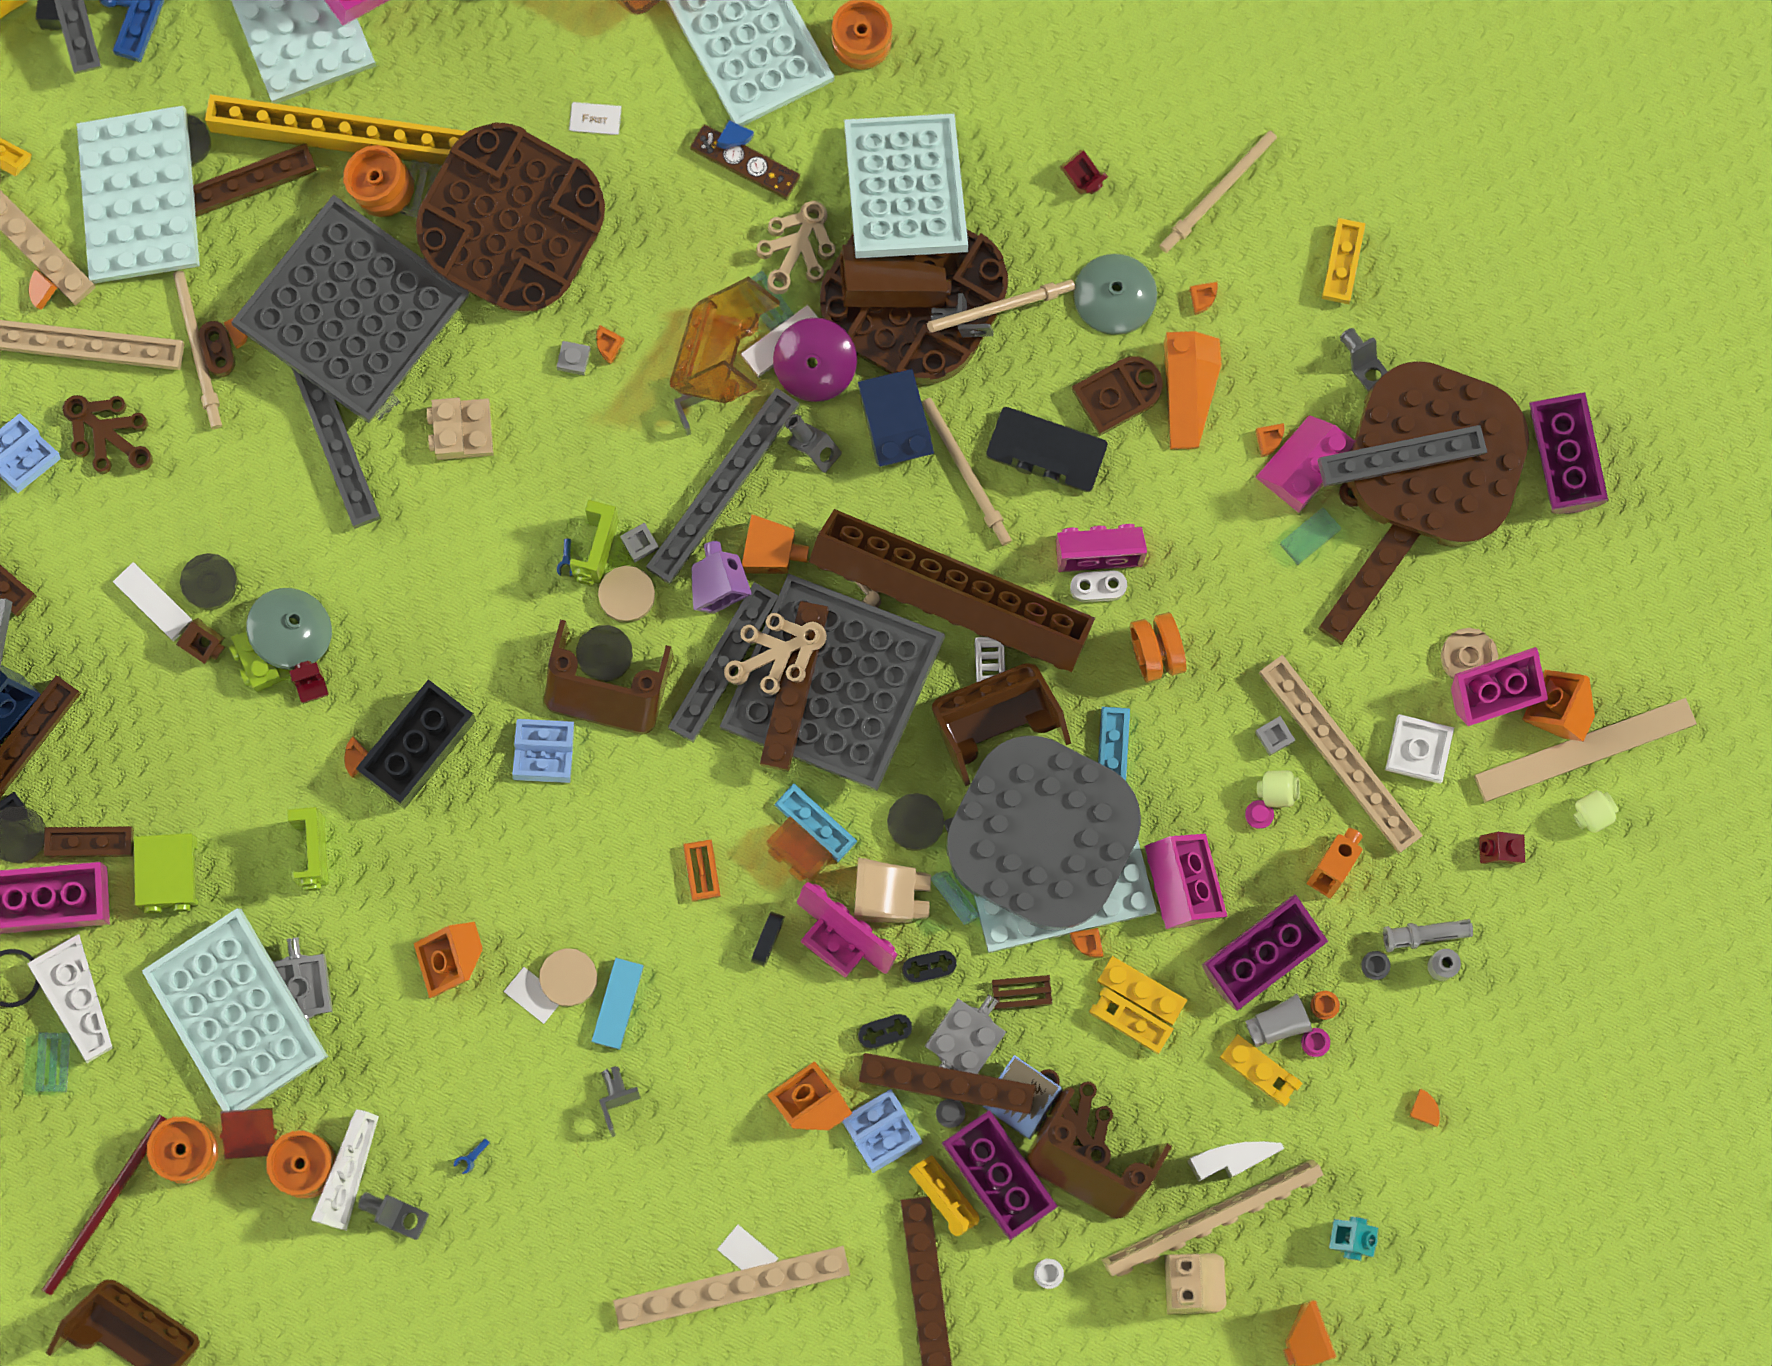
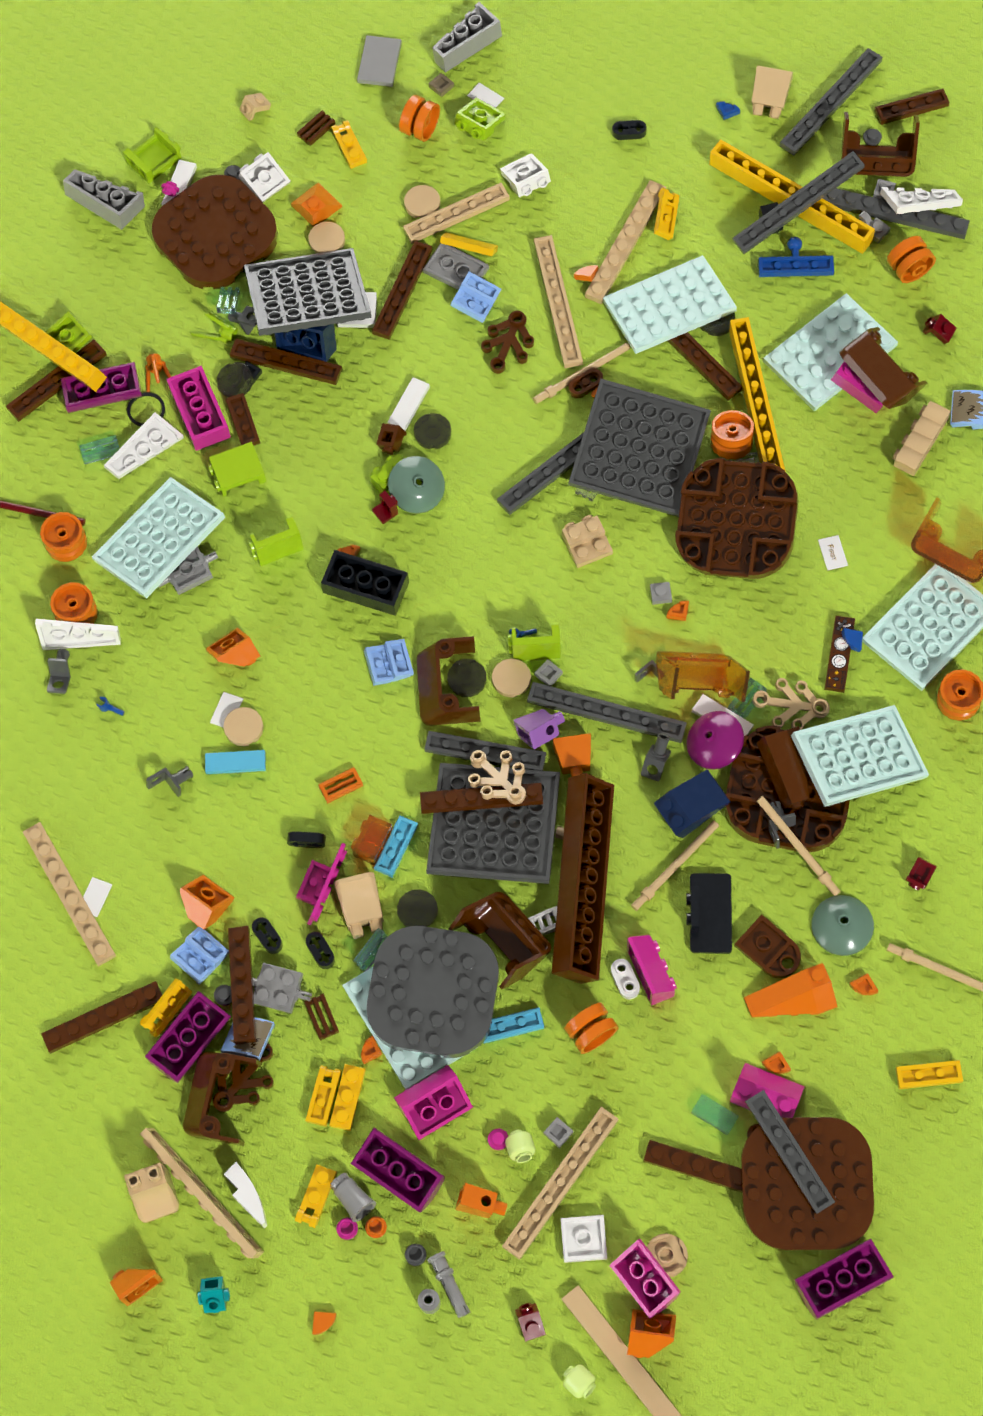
camera: 80 degrees right, 10 degrees down
clear red piece [220,1108,278,1159] -> none
white plate [1034,1259,1064,1289] -> none
dark grey bracket [1340,328,1388,392] -> none

